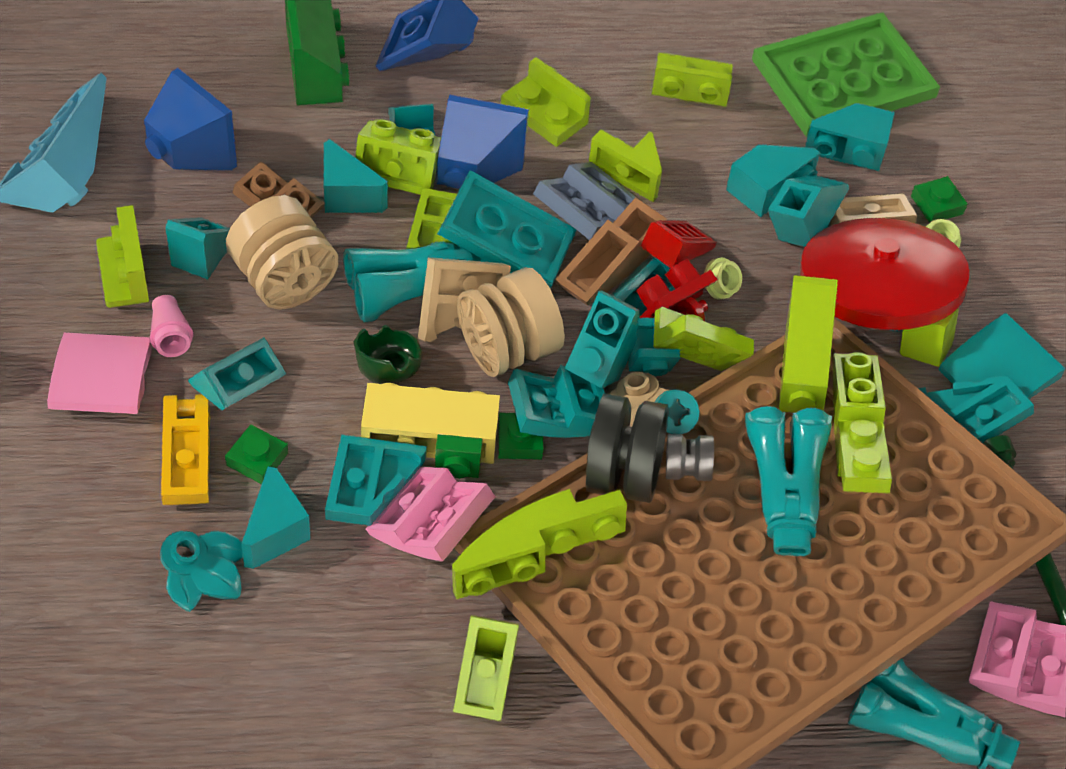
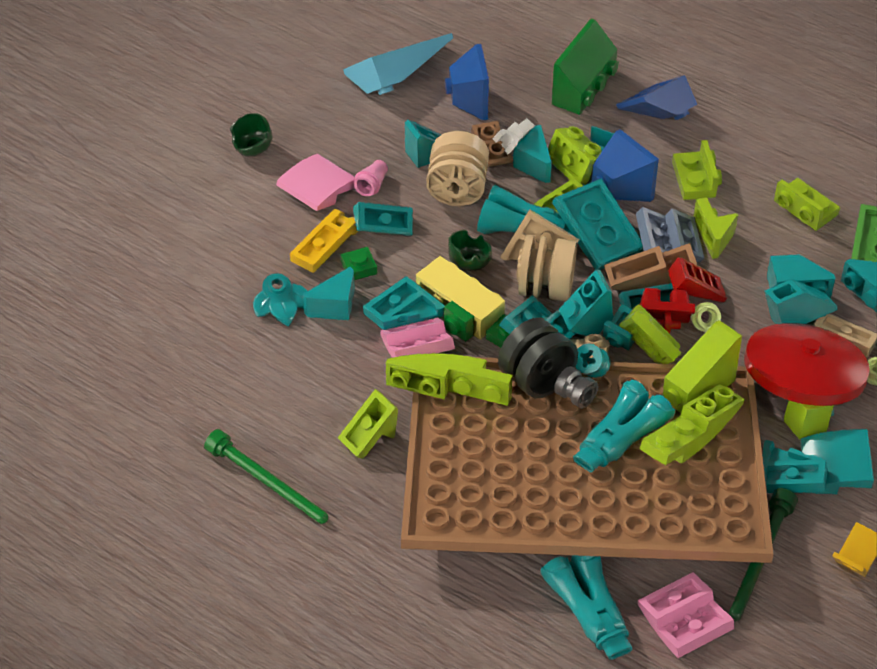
camera: 45 degrees right, 5 degrees down
lime bracket [96,205,149,308] -> none
none -> white plate [493,118,535,154]

